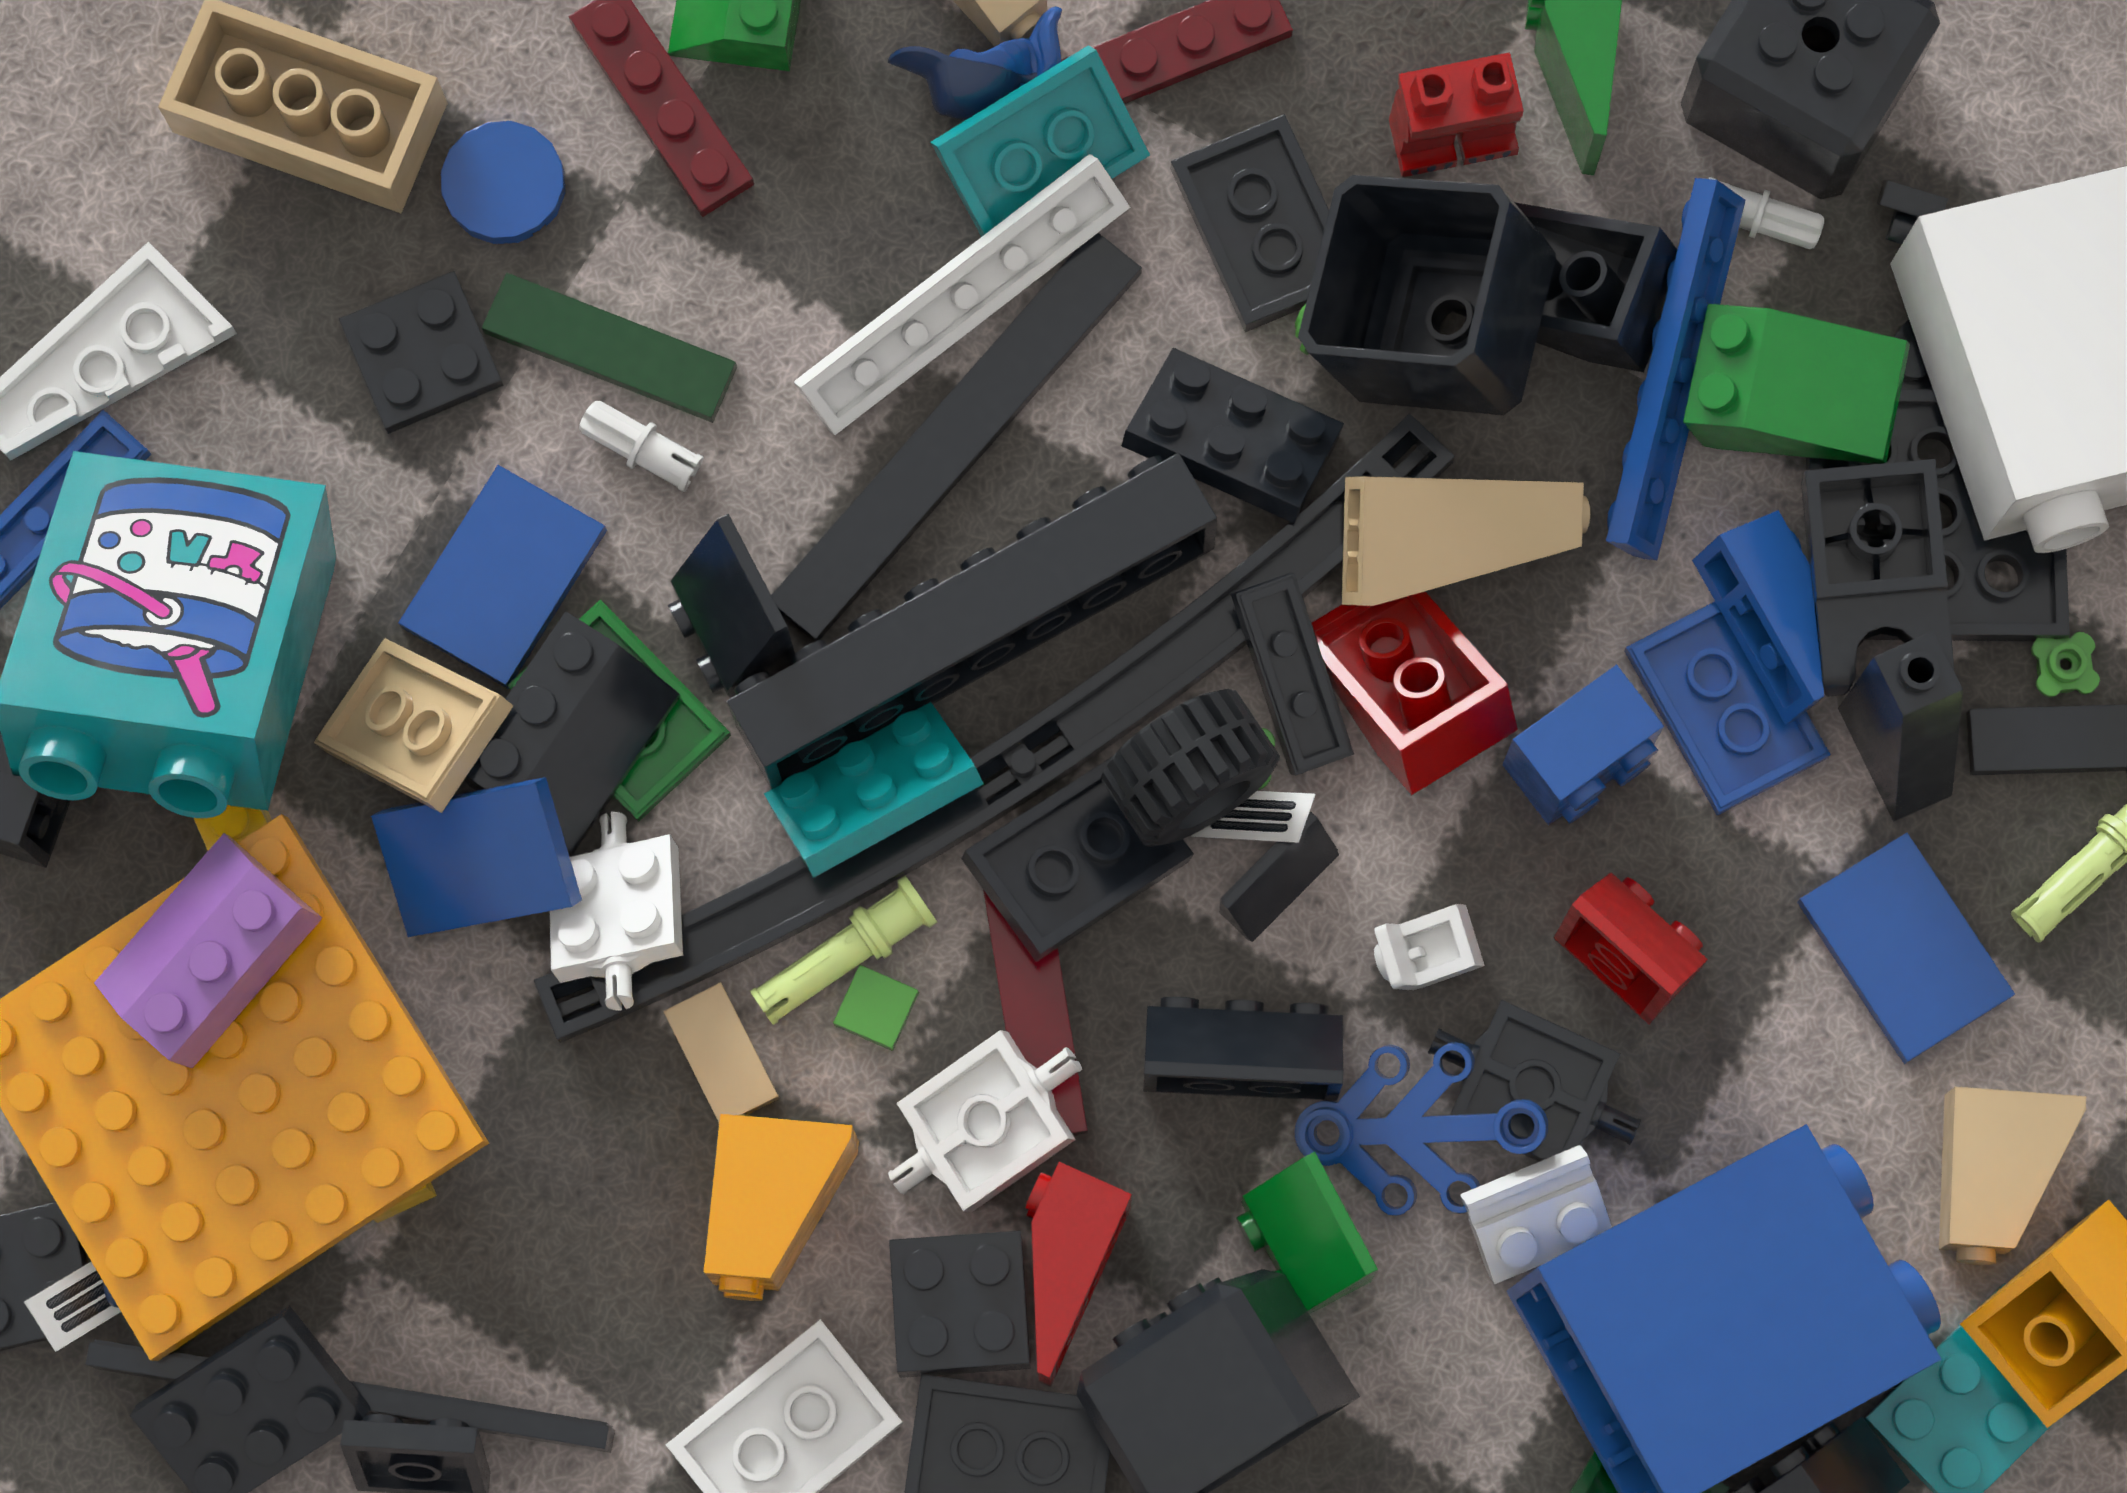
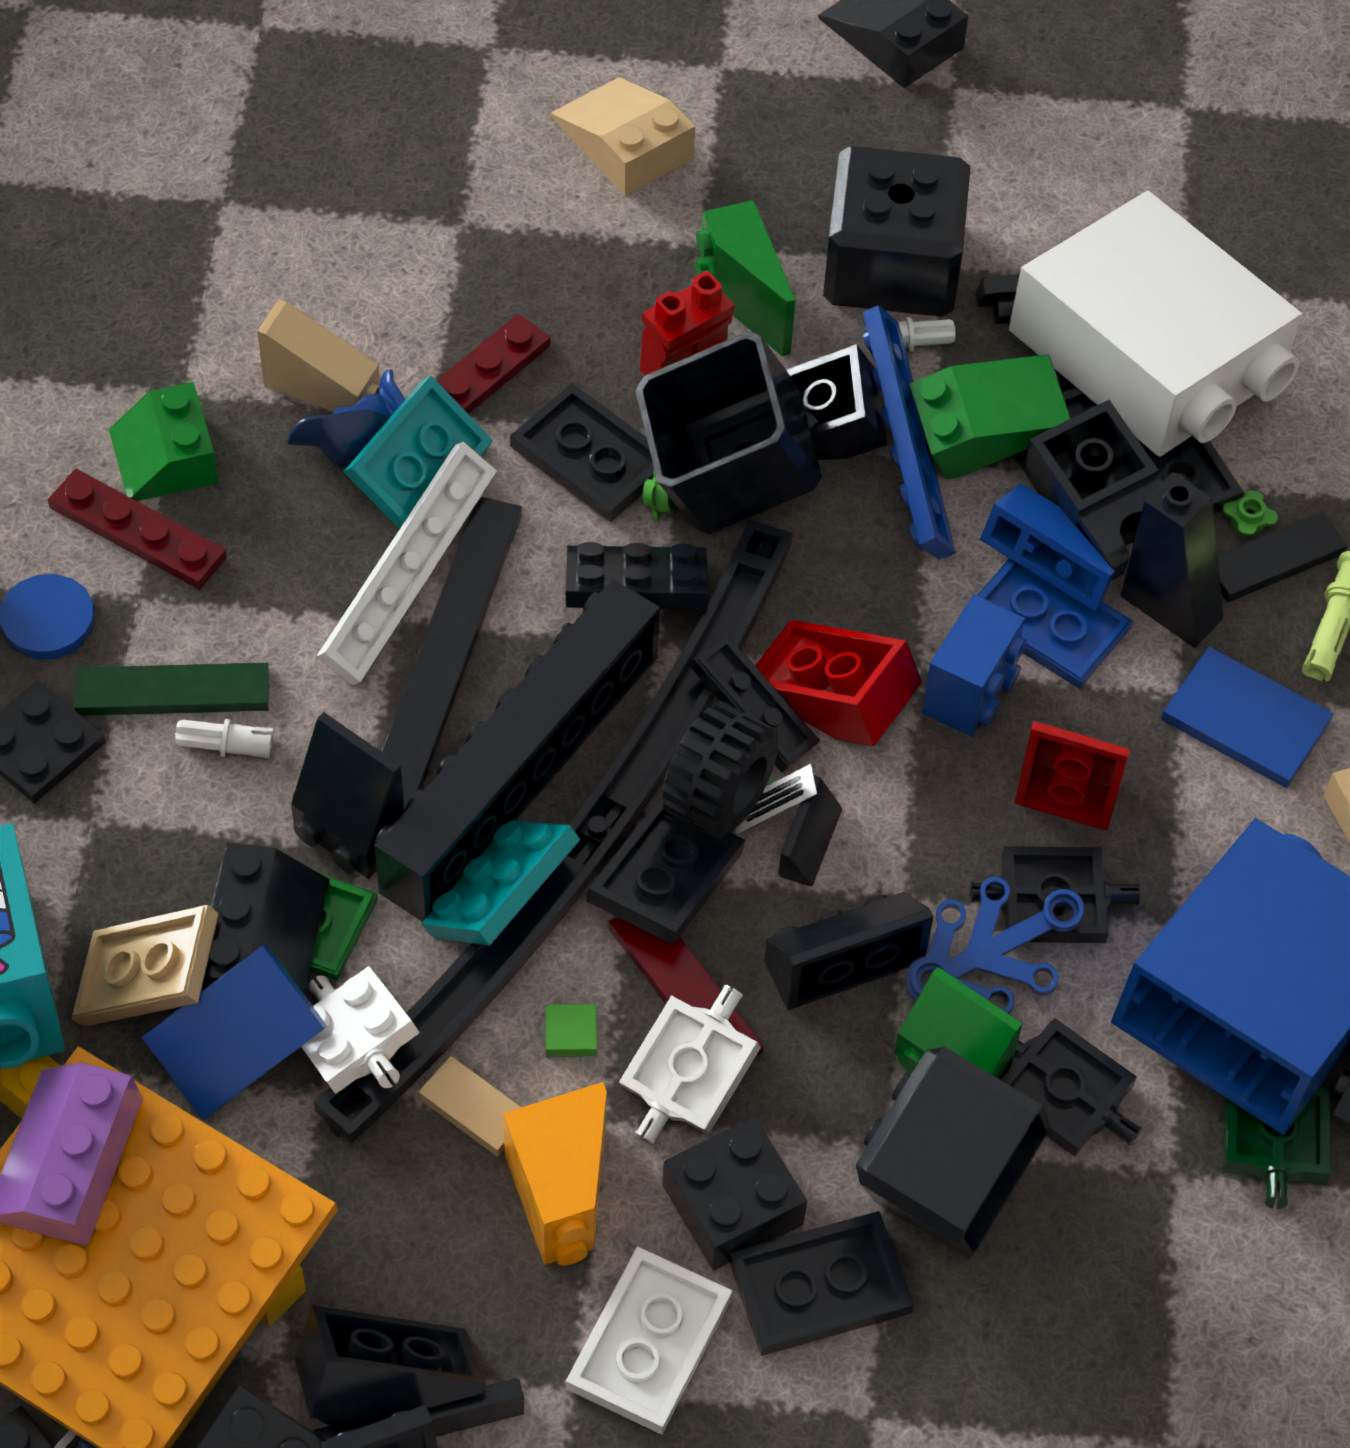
camera: 30 degrees left, 20 degrees down
blue tile [398,465,607,689] -> none
yellowish green pin [750,875,938,1025] -> none
red slope [1025,1162,1132,1387] -> none
tan slope [1342,476,1590,606] -> none
white bracket [1374,904,1485,990] -> none
white plate [1460,1145,1612,1284] -> none
none -> black slope [295,1305,486,1426]
none -> black plate [1001,1018,1142,1156]

